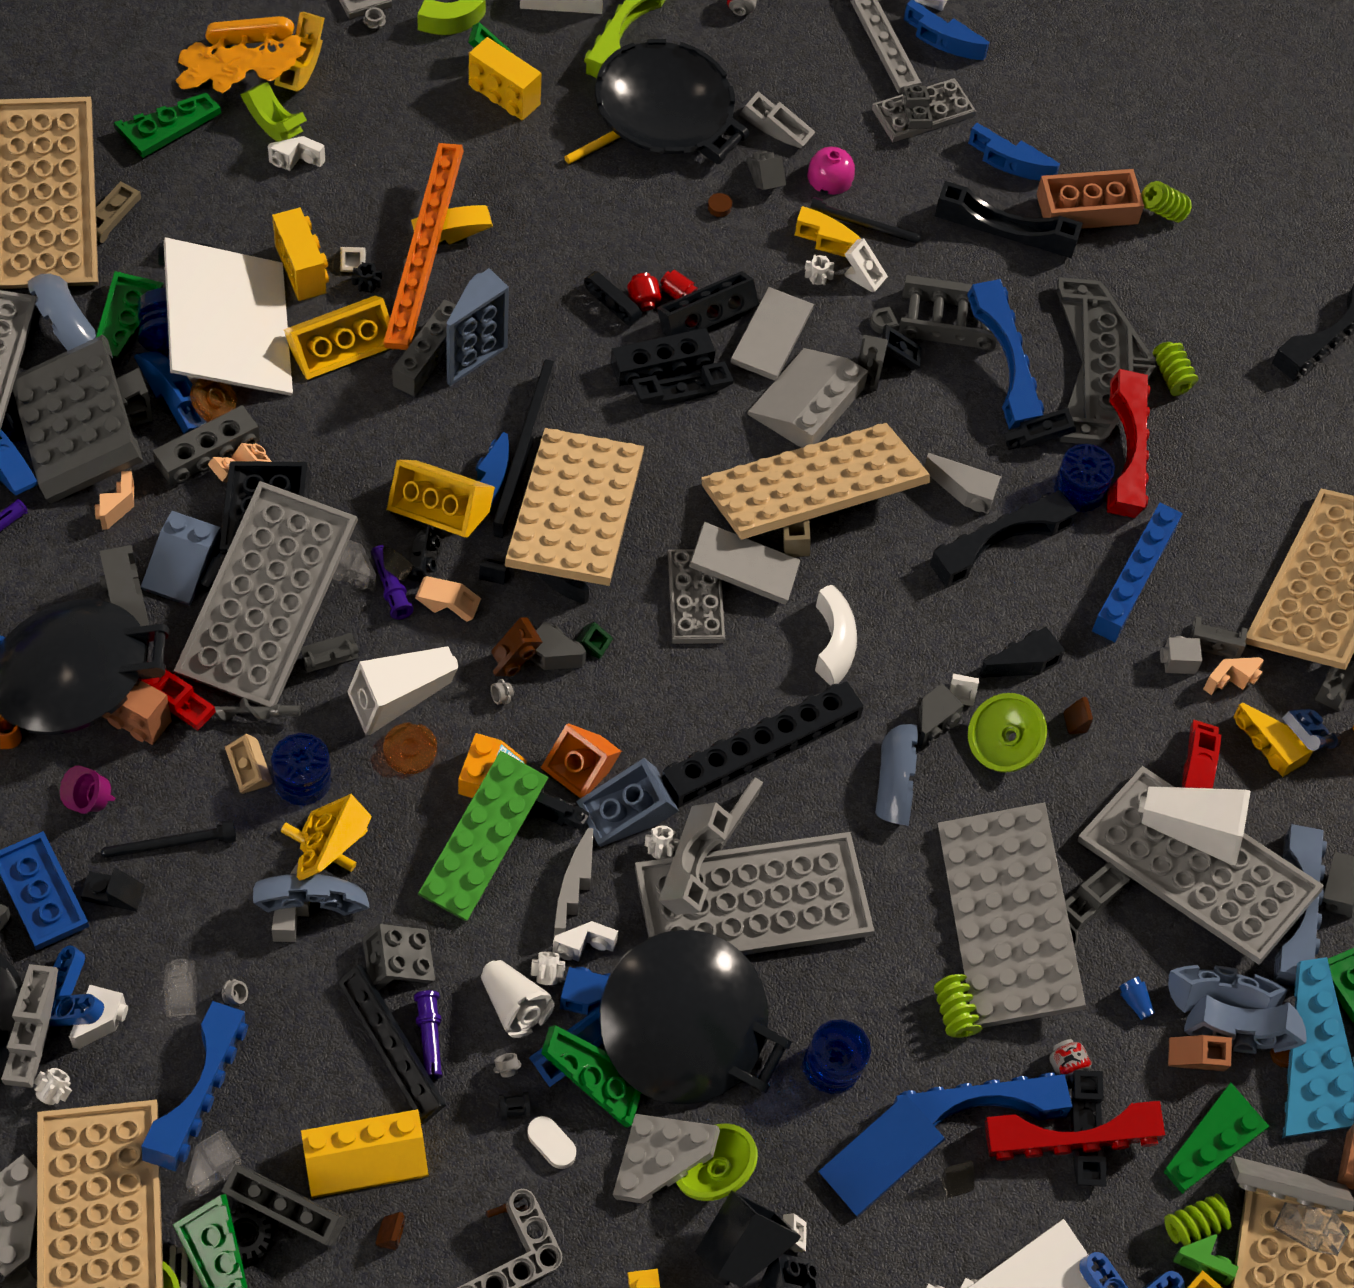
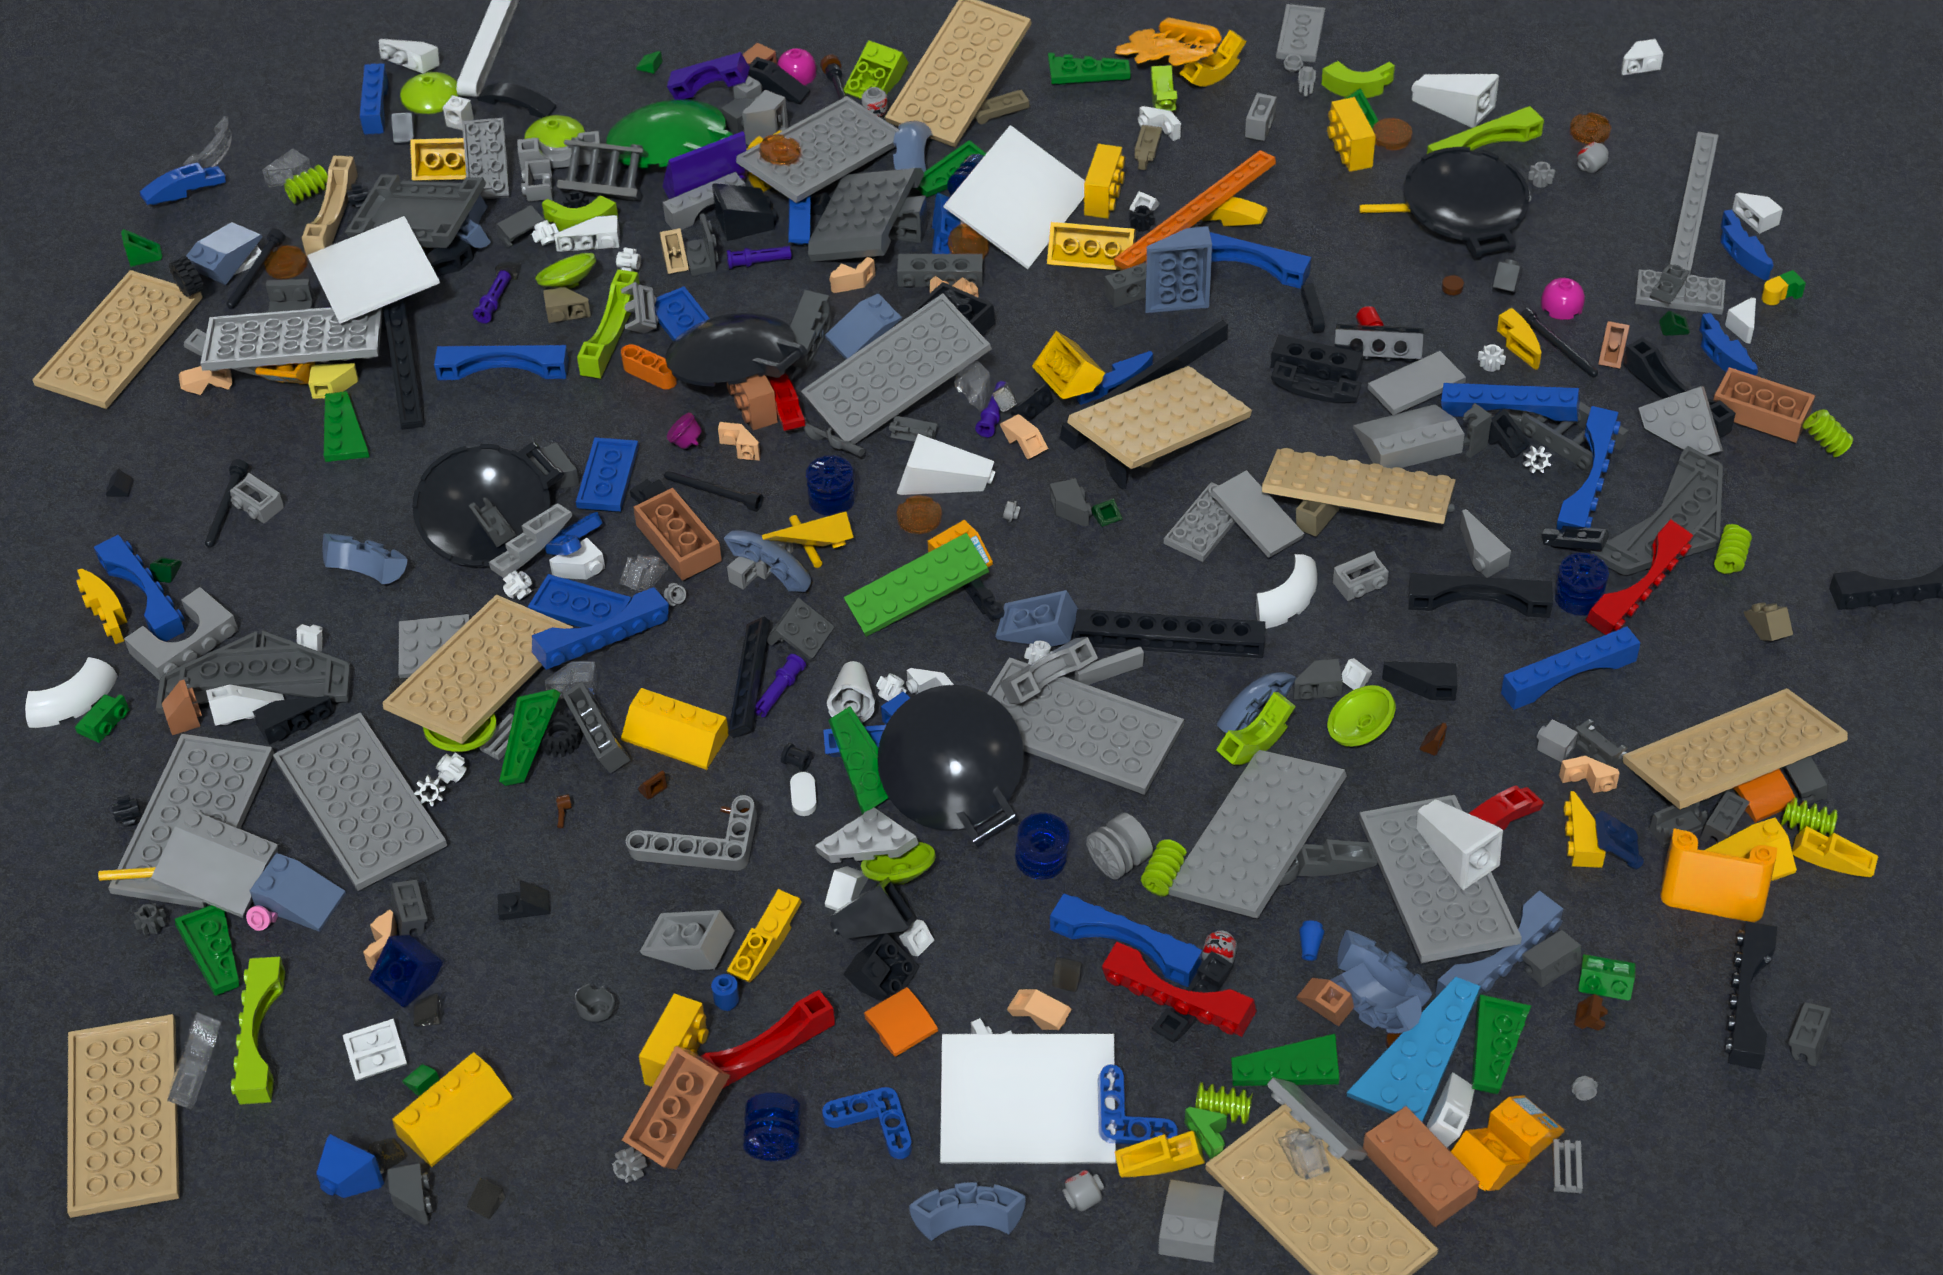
camera: 45 degrees right, 10 degrees down
tan slope [225,734,273,794] -> none
reddish brown bracket [491,617,542,677] -> none
light grey plate [493,1053,522,1077] -> none
orange slope [541,723,622,799] -> none
light grey slope [554,828,593,937] -> none
red head [627,273,661,311] -> none
light grey slope [739,91,815,149] -> none
blue tile [818,1094,945,1217] -> none
white slope [844,238,888,292] -> none
none -> blue plate [528,574,632,628]
none -> nougat brick [633,488,722,581]
none -> light nougat slope [718,422,760,461]
none -> white slope [825,866,869,911]
none -> light nougat slope [1007,989,1071,1030]
none -> light grey wheel [1086,813,1153,879]
none -> dark tan hinge [1135,125,1162,170]
none -> blue arch [1210,232,1311,289]
none -> lime arch [1216,692,1296,765]
none -> light grey brick [1245,93,1276,141]
none -> light grey piece [1298,66,1316,97]
none -> light grey window [1333,551,1389,601]
none -> clear orange tile [1372,118,1413,150]
none -> blue arch [1441,383,1580,422]
none -> white gear [1523,446,1551,473]
none -> light grey gear [1528,162,1555,188]
none -> nougat slope [1598,321,1630,368]
none -> light grey plate [1638,386,1723,456]
none -> dark green slope [1659,311,1690,336]
none -> white slope [1725,298,1756,344]
none -> dark tan slope [1744,602,1793,641]
none -> leg [1761,270,1806,305]

